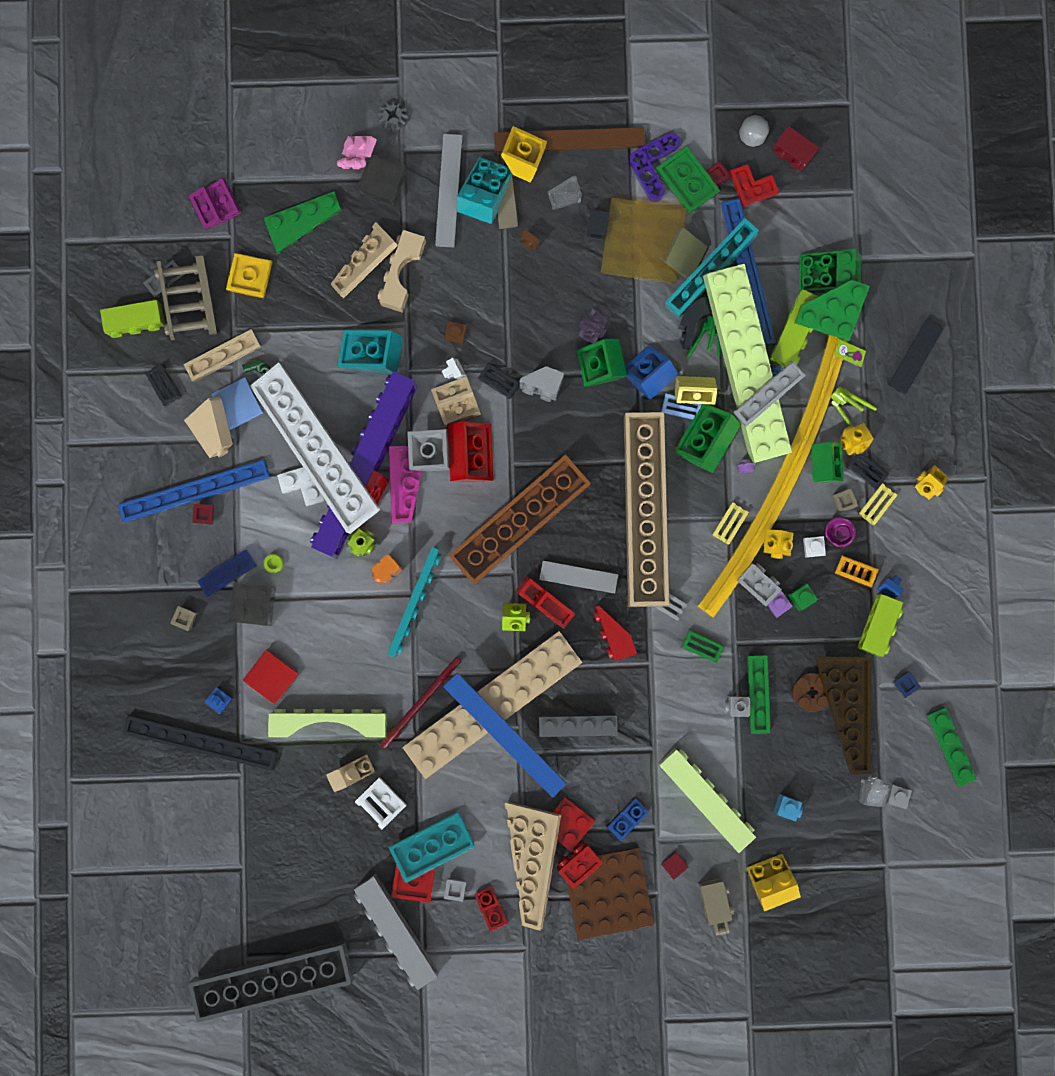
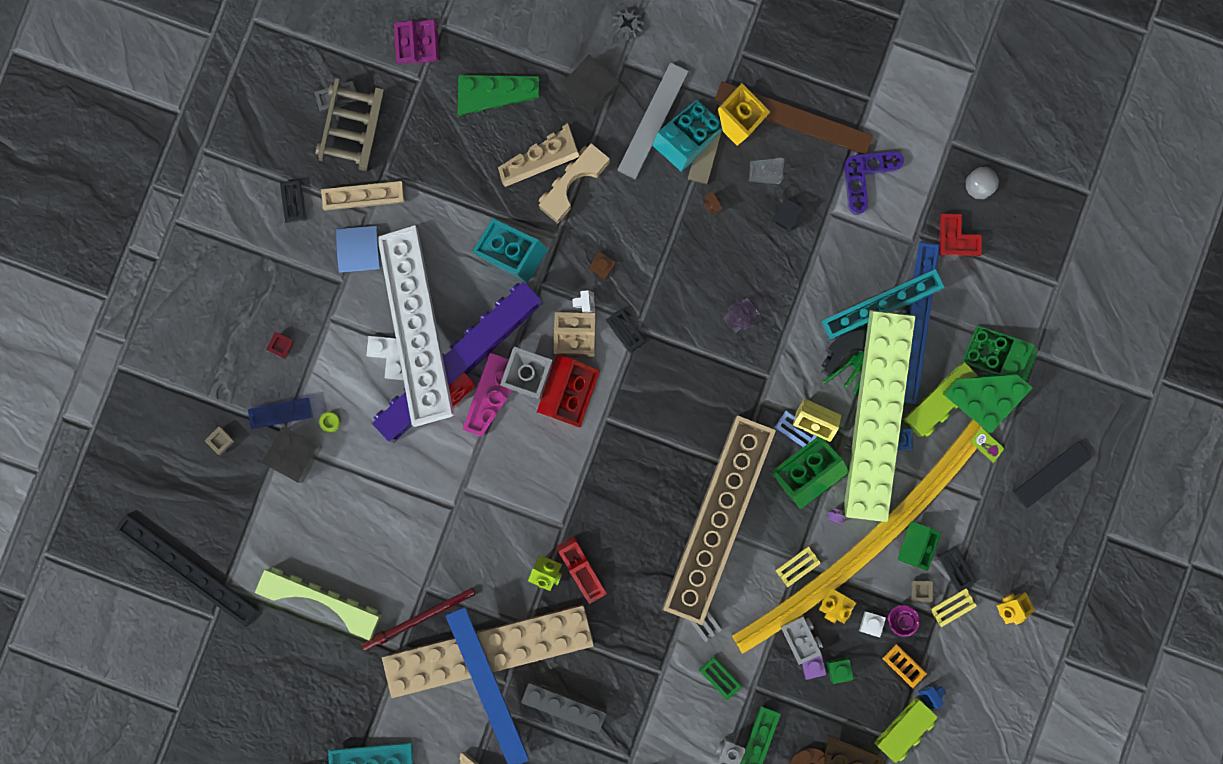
camera: 25 degrees right, 0 degrees up
lime brick [100,300,165,338] -> none
blue tile [118,459,271,523] -> none
tan slope [184,396,233,458] -> none
blue tile [205,687,233,714] -> none
yellow tile [226,253,273,298] -> none
dark green arm [242,359,271,375] -> none
red slope [242,649,299,705] -> none
tan slope [326,755,375,792] -> none
bright pink plate [337,136,377,169] -> none
lime brick [347,528,376,557] -> none
white plate [355,777,407,830] -> none
orange brick [371,554,403,584] -> none
teal plate [387,547,442,657] -> none
dark orange brick [448,454,591,586] -> none
light grey slope [520,367,564,402] -> none
light grey tile [539,561,618,594] -> none
green slope [576,339,627,387] -> none
red slope [593,606,637,661] -> none
clear yellow plate [600,198,686,284] -> none
blue slope [625,345,679,400] -> none
green plate [656,146,720,214] -> none
olive tile [662,227,708,279] -> none
dark red tile [706,161,731,187] -> none
light grey tile [733,361,806,427] -> none
dark red brick [772,126,819,172] -> none
lime plant [831,386,877,426] -> none
yellow brick [840,423,874,455] -> none

